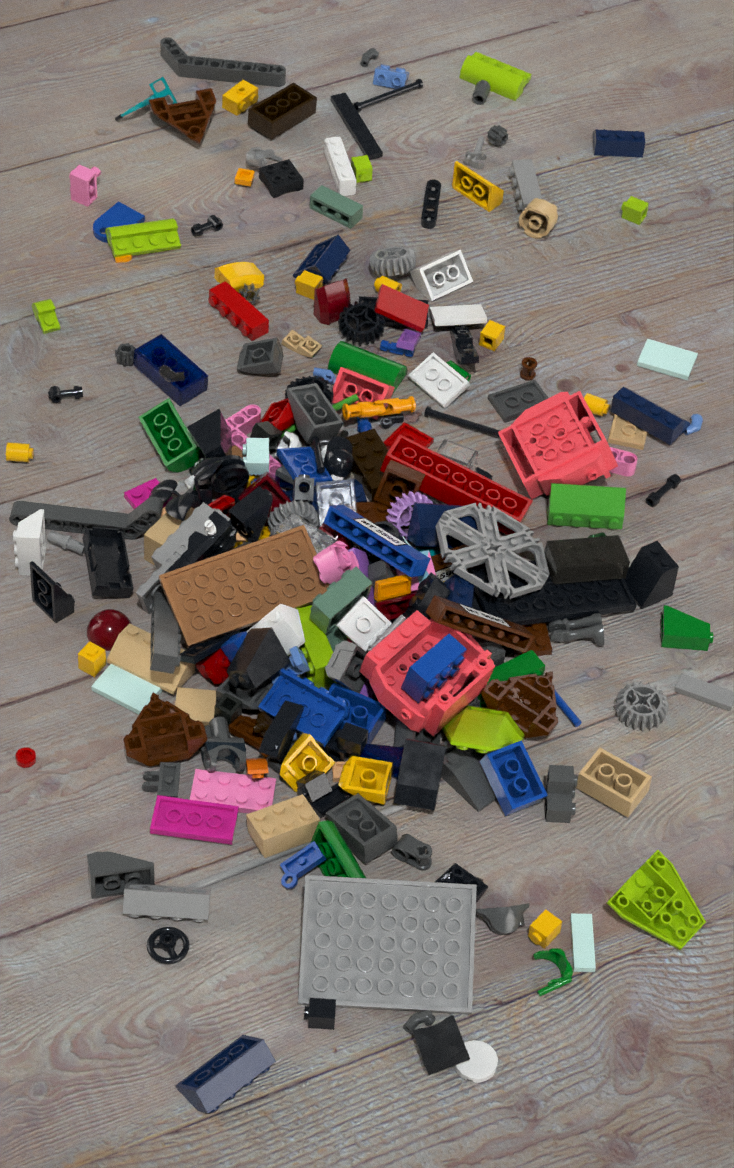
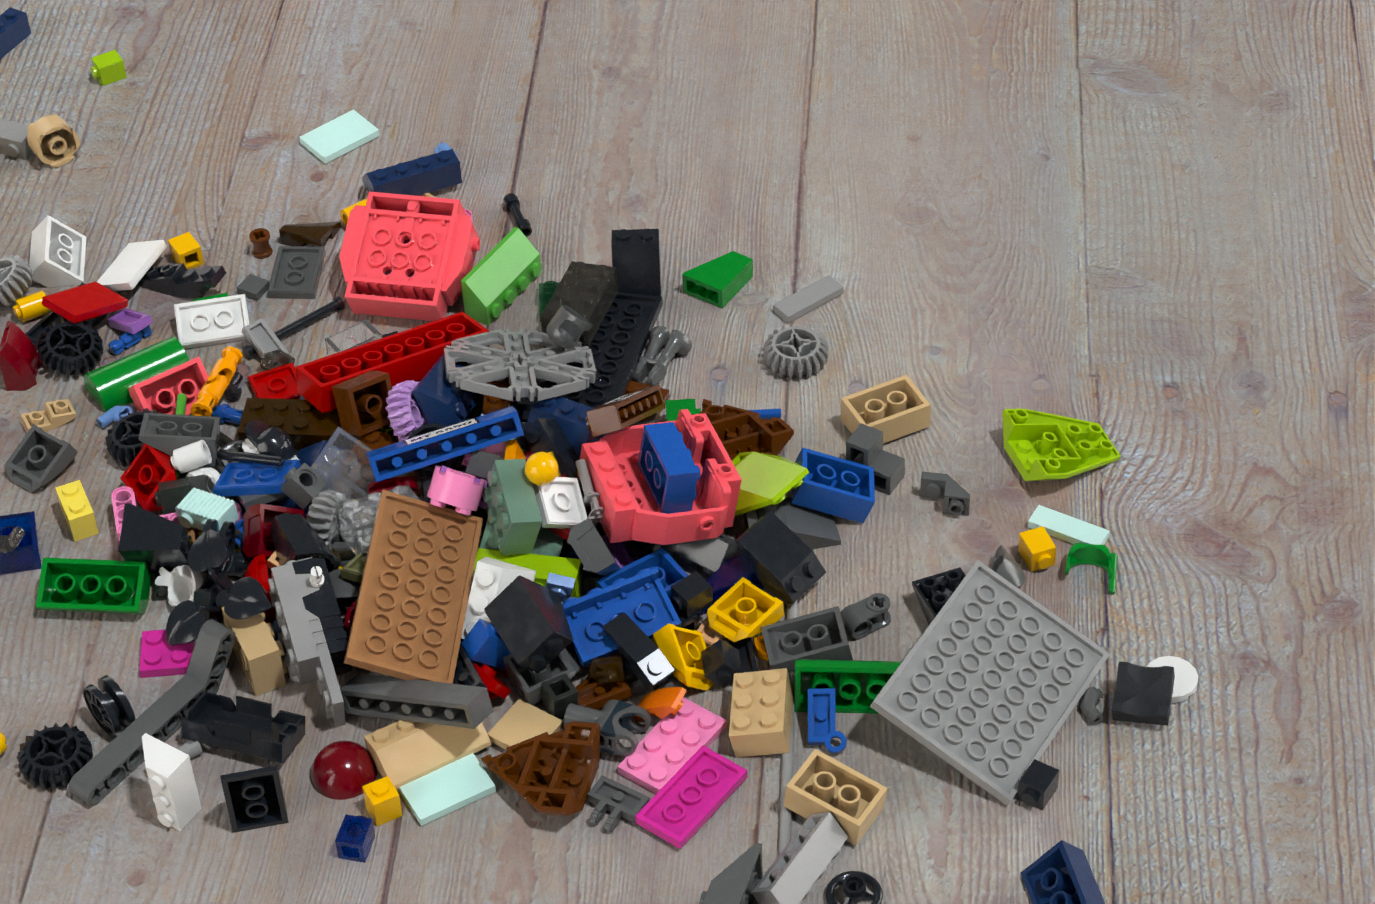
camera: 55 degrees left, 5 degrees down
none -> black gear [17,722,93,791]
none -> light yellow brick [55,480,99,542]
none -> black wheel [82,675,136,736]
none -> white brick [171,440,212,474]
none -> dark grey tile [237,274,270,301]
none -> light grey tile [242,318,290,368]
none -> clear smoke arm [260,350,295,370]
none -> dark brown slope [279,221,342,247]
none -> clear blue brick [335,814,375,863]
none -> yellow beam [525,451,561,486]
none -> dark grey helmet [547,305,593,349]
none -> tan brick [783,749,888,846]
none -> dark grey slope [920,472,970,516]

